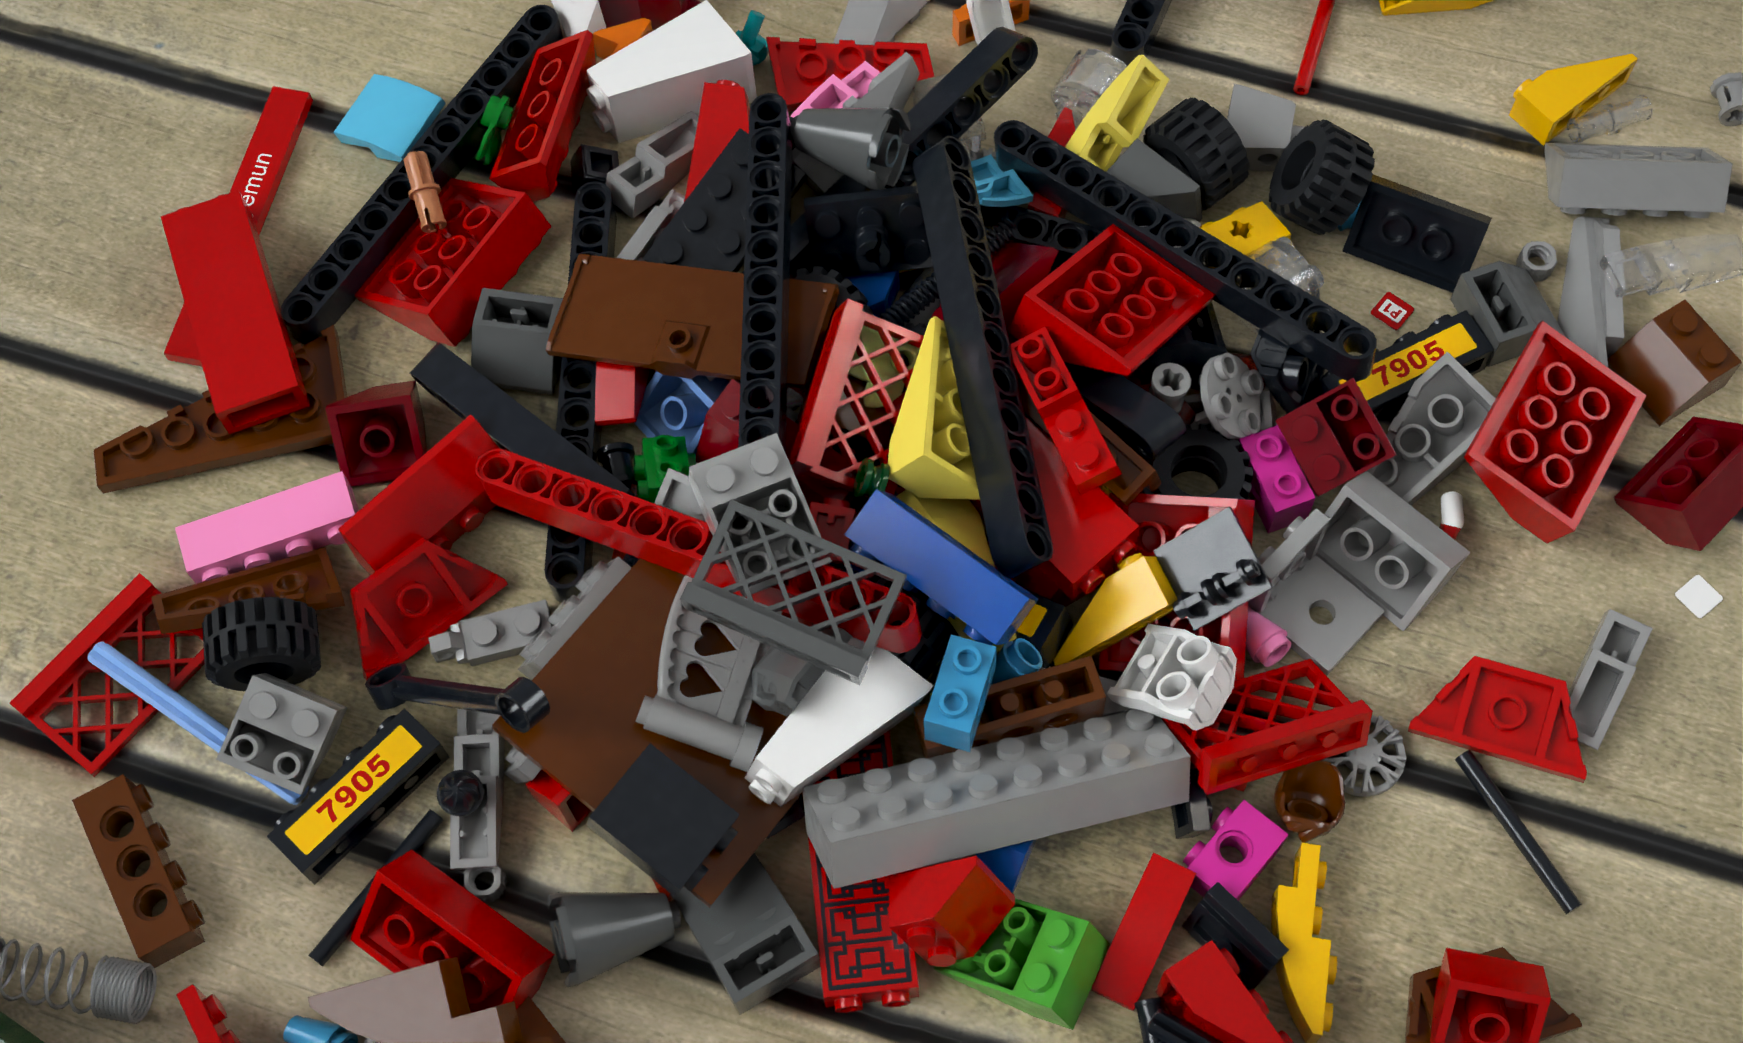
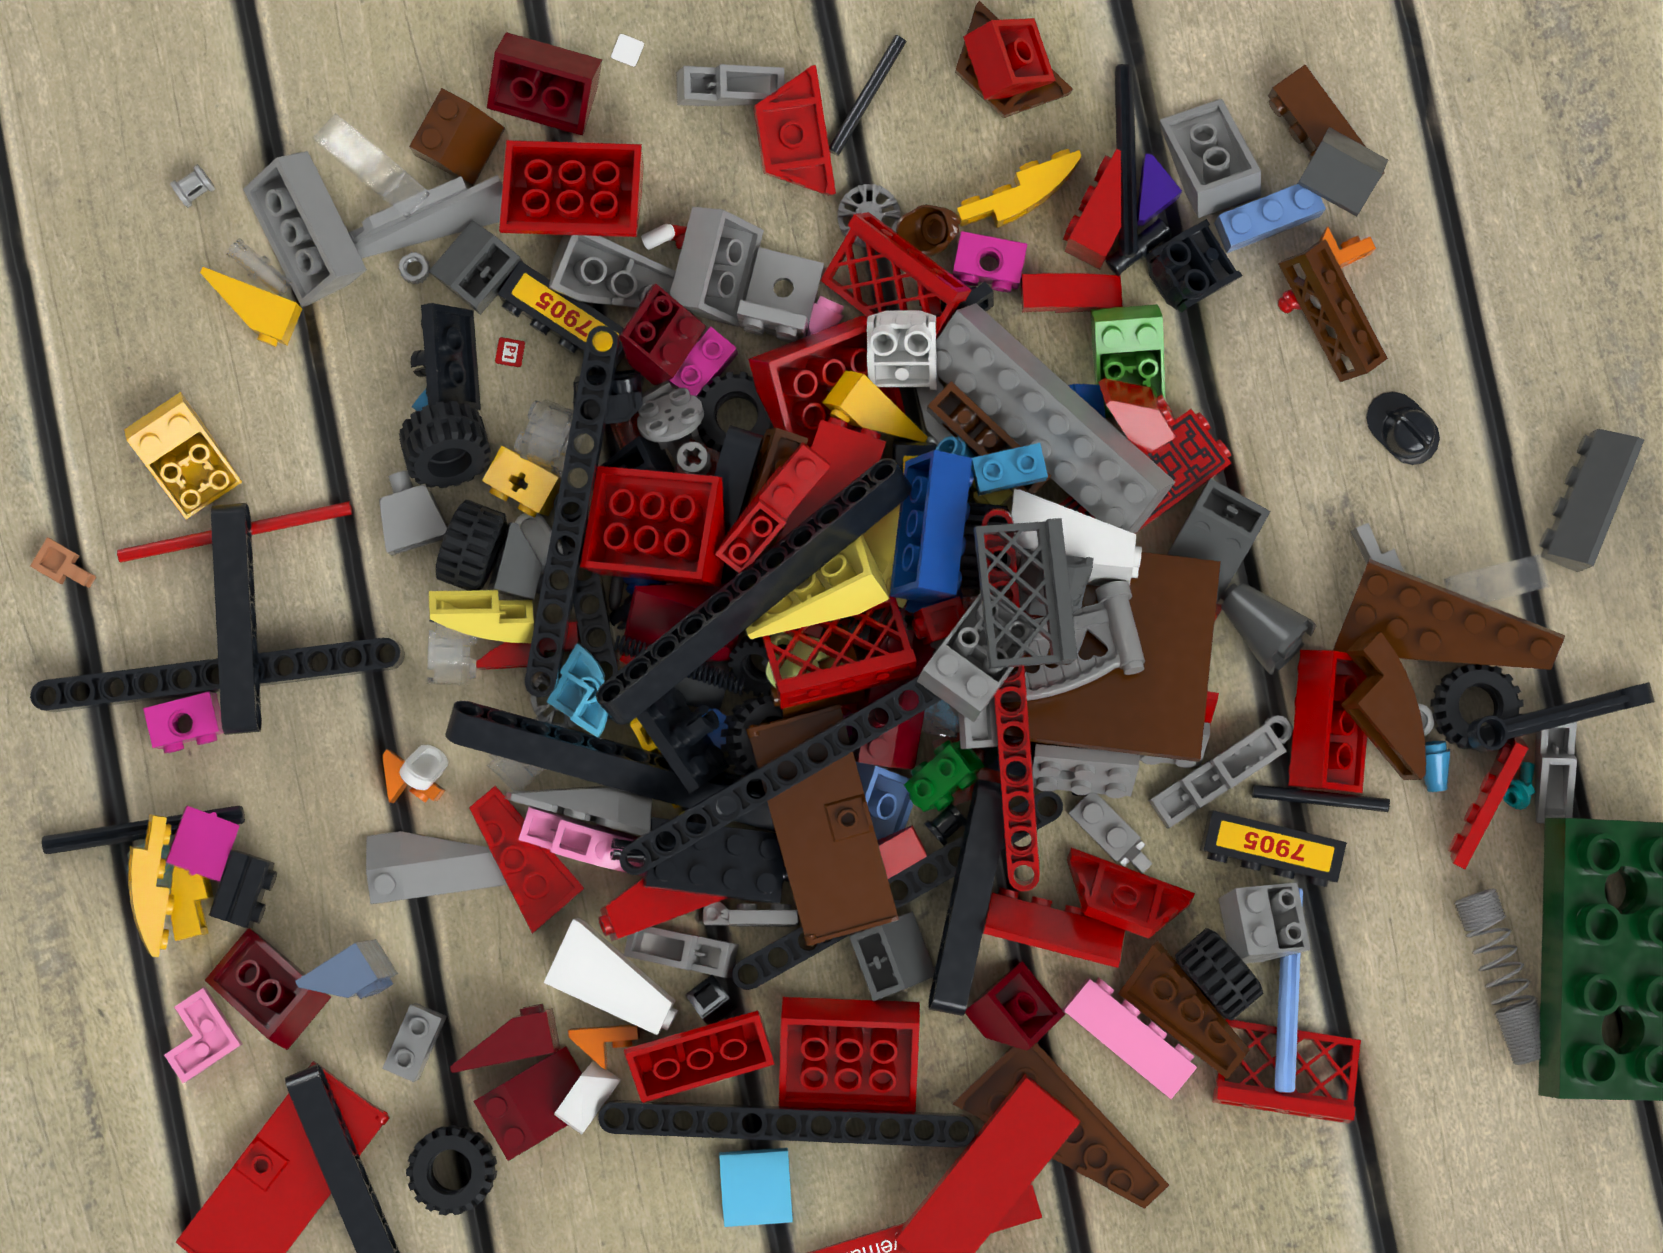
camera: 120 degrees left, 20 degrees up
reddish brown brick [72,774,205,968] -> none
black piece [365,663,550,733] -> none
nougat axle [403,151,447,233] -> none
black plate [437,770,484,817] -> none
green plate [476,95,514,166] -> none
black brick [586,743,740,897] -> none
teal plate [735,10,768,66] -> none
dark grey cone [790,108,910,190] -> none
dark green bush [853,458,890,498] -> none
hinge [1153,507,1273,631] -> none
black plate [1182,882,1289,991] -> none

